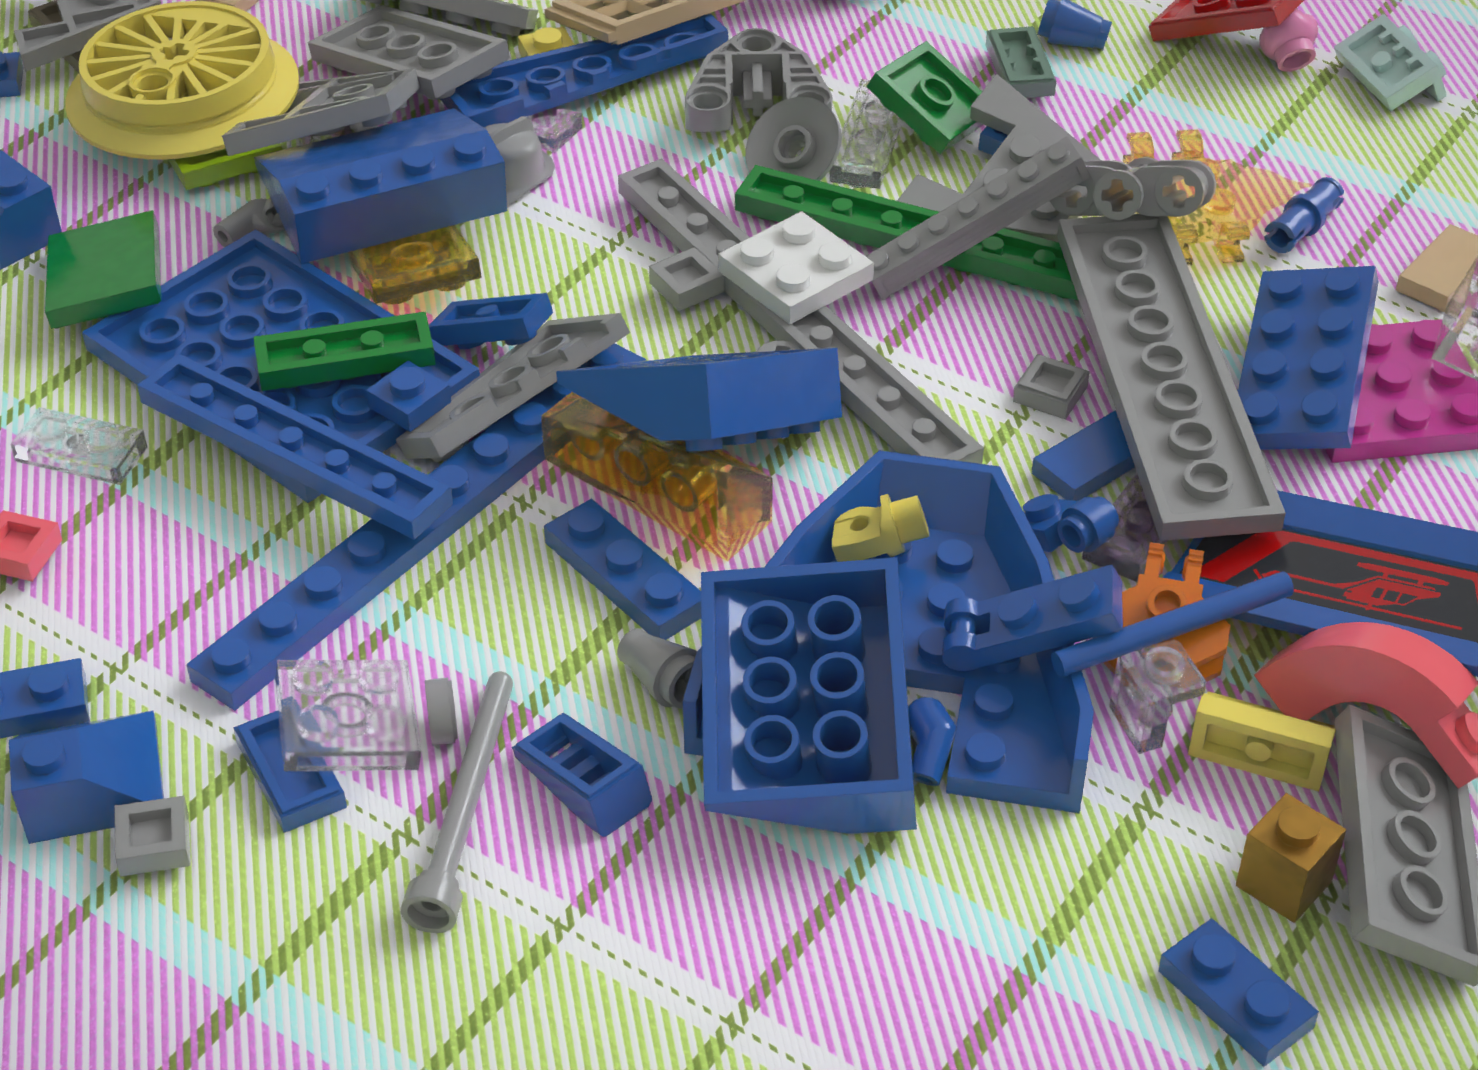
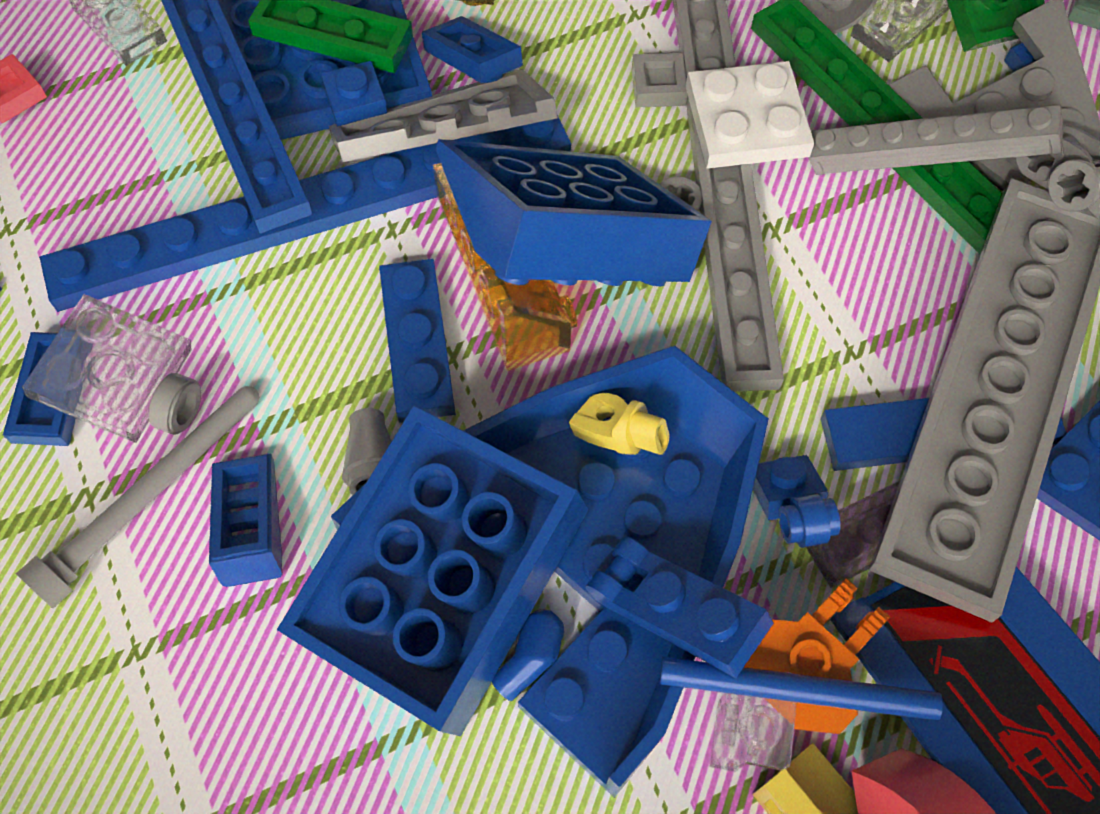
camera: 30 degrees right, 20 degrees up
light grey tile [1013,354,1090,420] -> none

